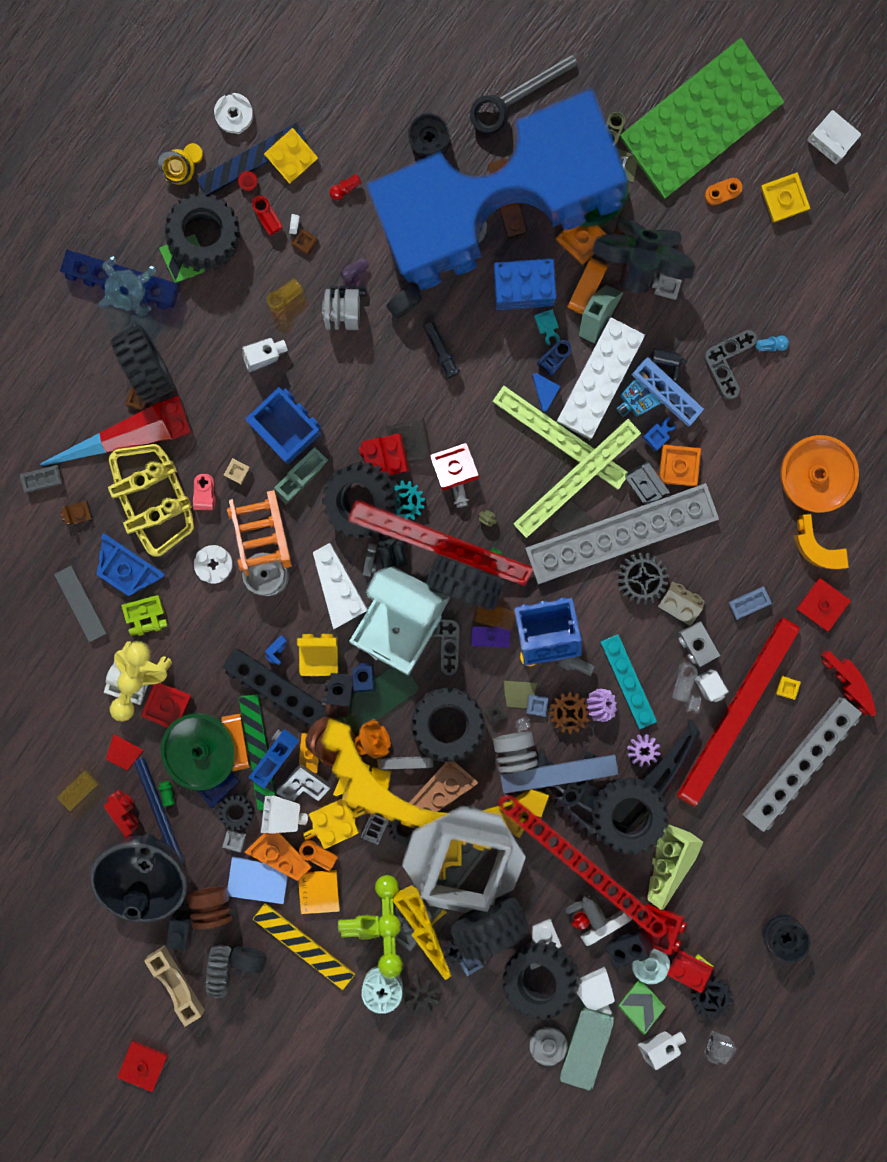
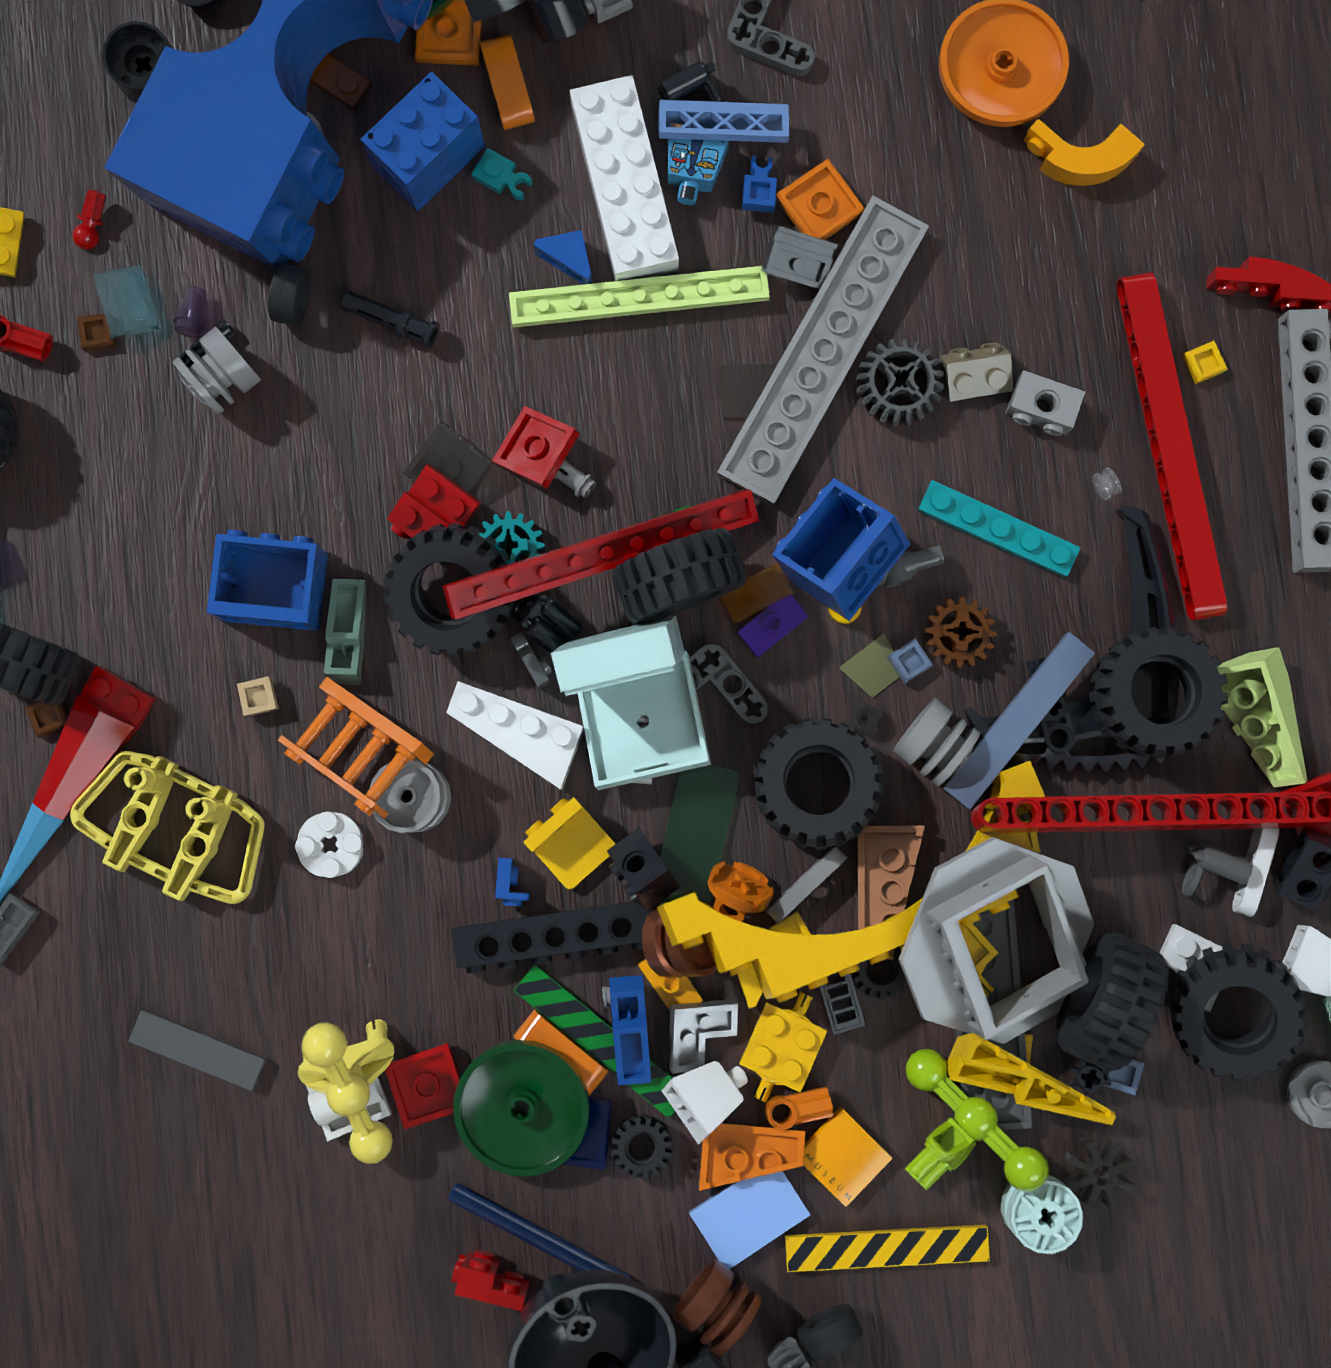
camera: 45 degrees left, 5 degrees down
clear yellow plate [57,770,99,811] -> none
reddish brown bracket [60,501,93,526] -> none
blue wing [97,533,166,596] -> none
red sticker [106,734,143,770] -> none
lime plate [122,595,168,636] -> none
green pin [158,781,175,806] -> none
coral piece [193,474,215,510] -> none
light grey tile [222,828,247,853] -> none
white torso [242,338,288,373] -> none
clear yellow piece [267,278,304,312] -> none
white tile [289,214,299,234] -> none
dark blue brick [352,663,376,693] -> none
olive plate [479,510,497,527] -> none
yellowish green plate [513,419,641,538] -> none
clear plate [514,717,532,733] -> none
dark blue piece [537,340,572,377] -> none
red plate [572,912,590,930] -> none
sand green slope [579,285,623,344] -> none
lavender gear [586,689,617,722] -> none
lavender gear [627,734,660,767] -> none
clear piece [672,662,698,702] -> none
white brick [694,669,728,702] -> none
sand blue plate [728,586,772,620] -> none
red plate [796,578,851,632] -> none
none -> clear light blue plate [93,265,158,338]

